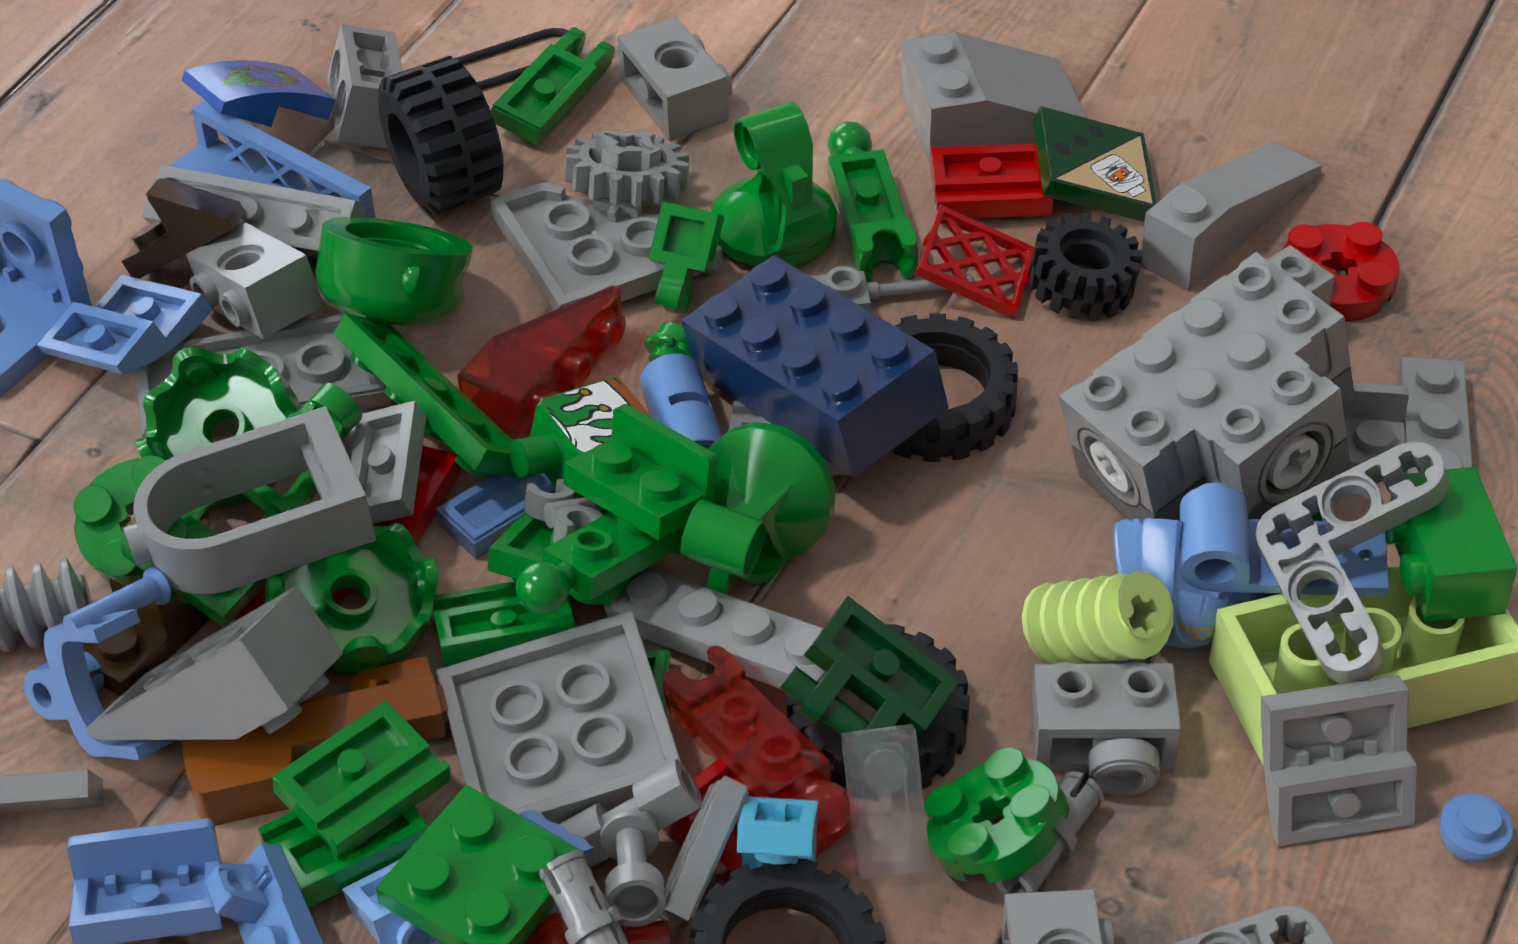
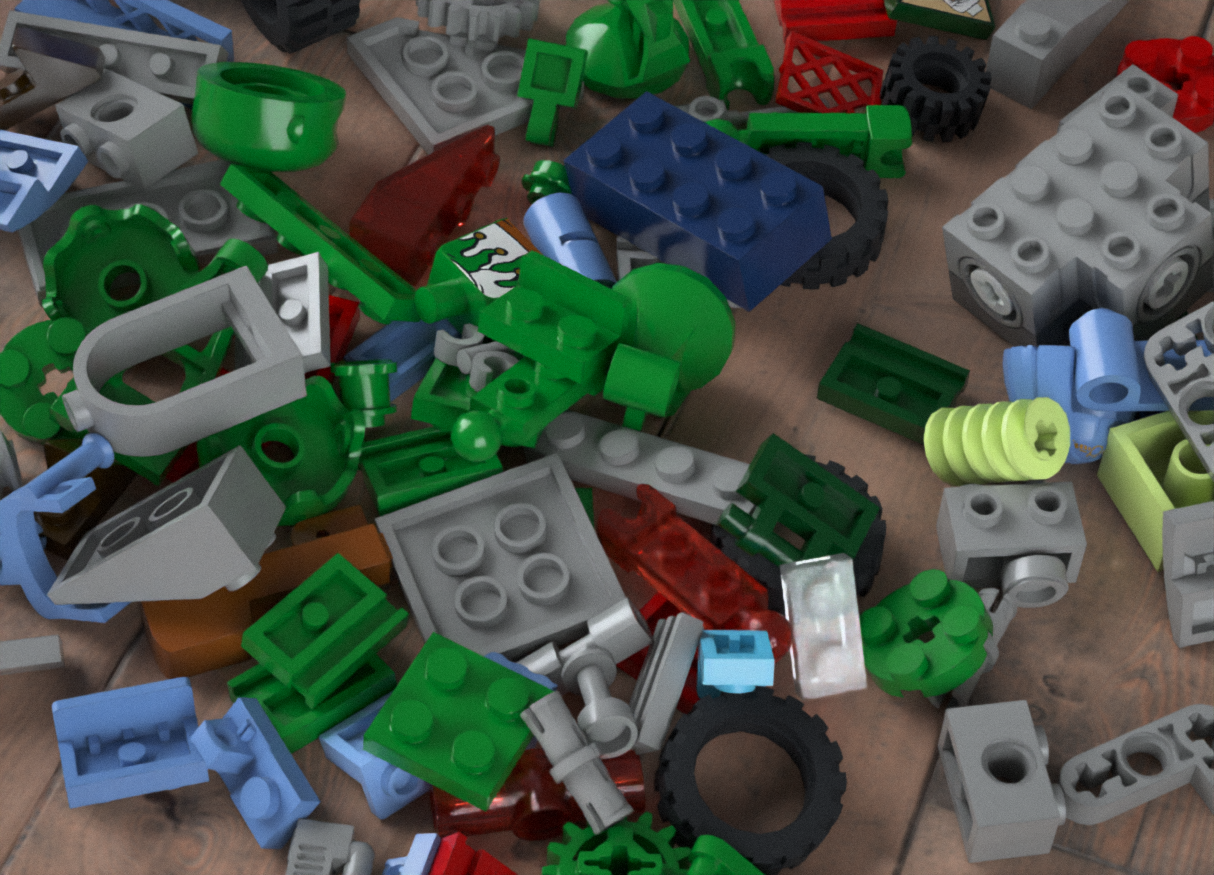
camera: 10 degrees left, 5 degrees up
none -> green brick [330,359,397,428]
none -> green plate [705,105,913,178]
none -> dark green plate [817,323,970,445]

